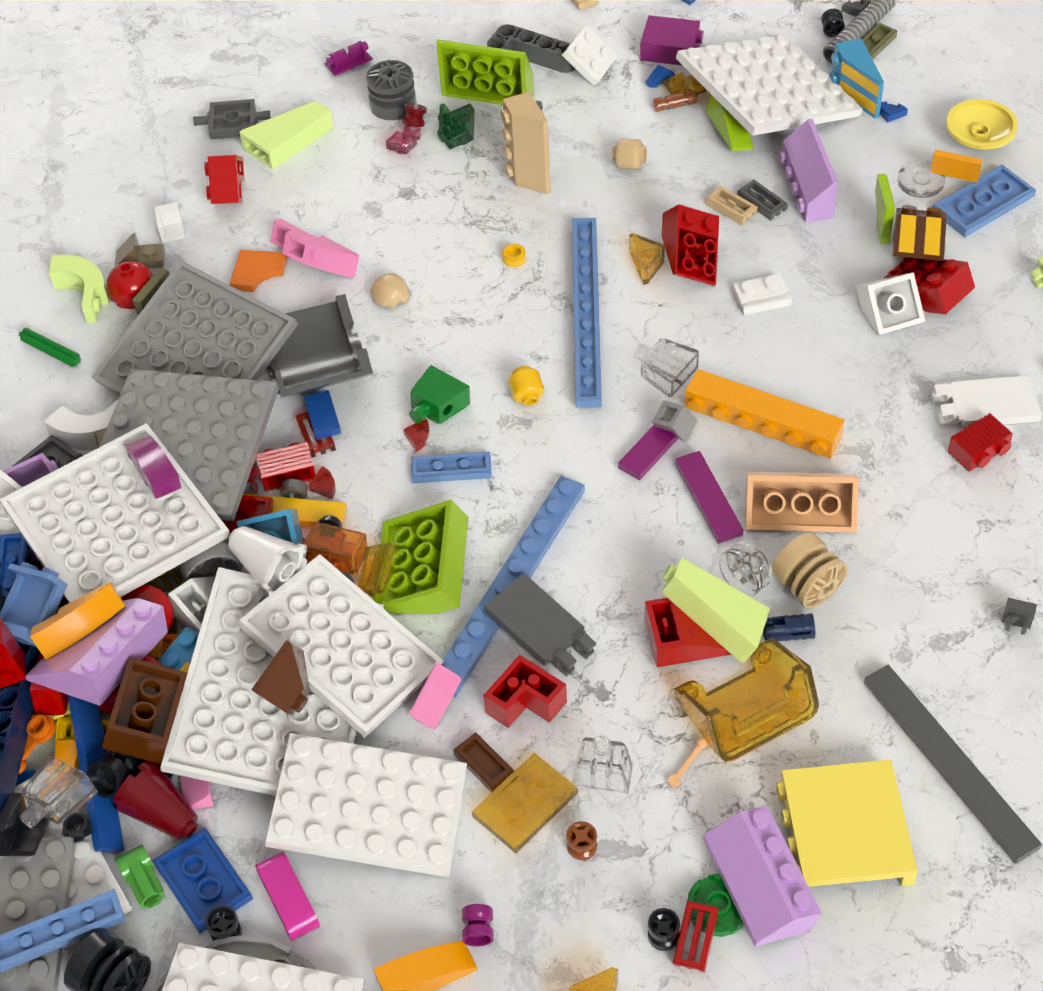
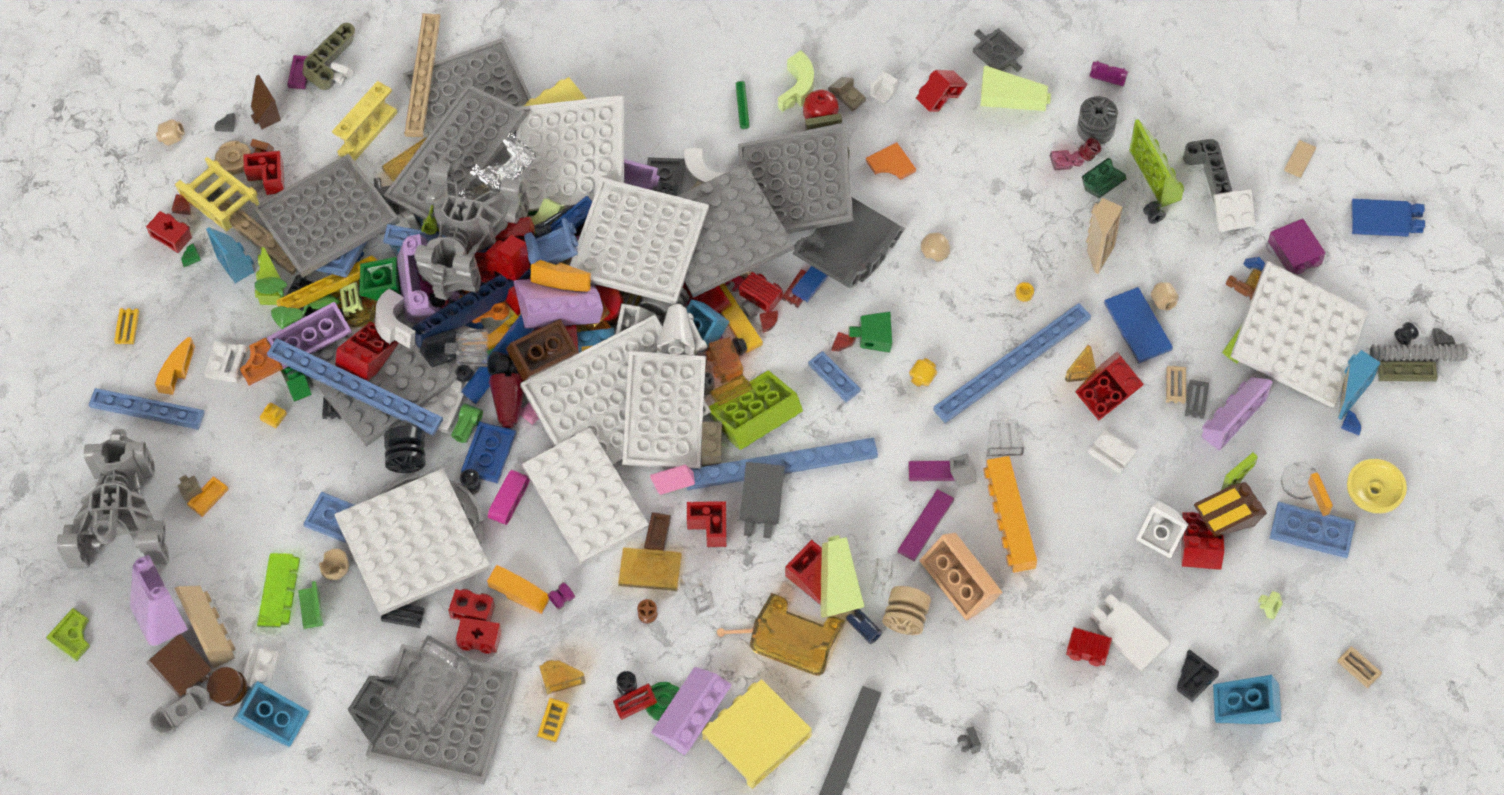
camera: 50 degrees right, 10 degrees up
magenta slope [124,435,182,499] -> none
reddish brown slope [251,640,310,716] -> none
bright pink slope [270,219,359,278] -> none
none -> dark tan brick [701,422,722,467]
none -> blue tile [1104,287,1173,364]

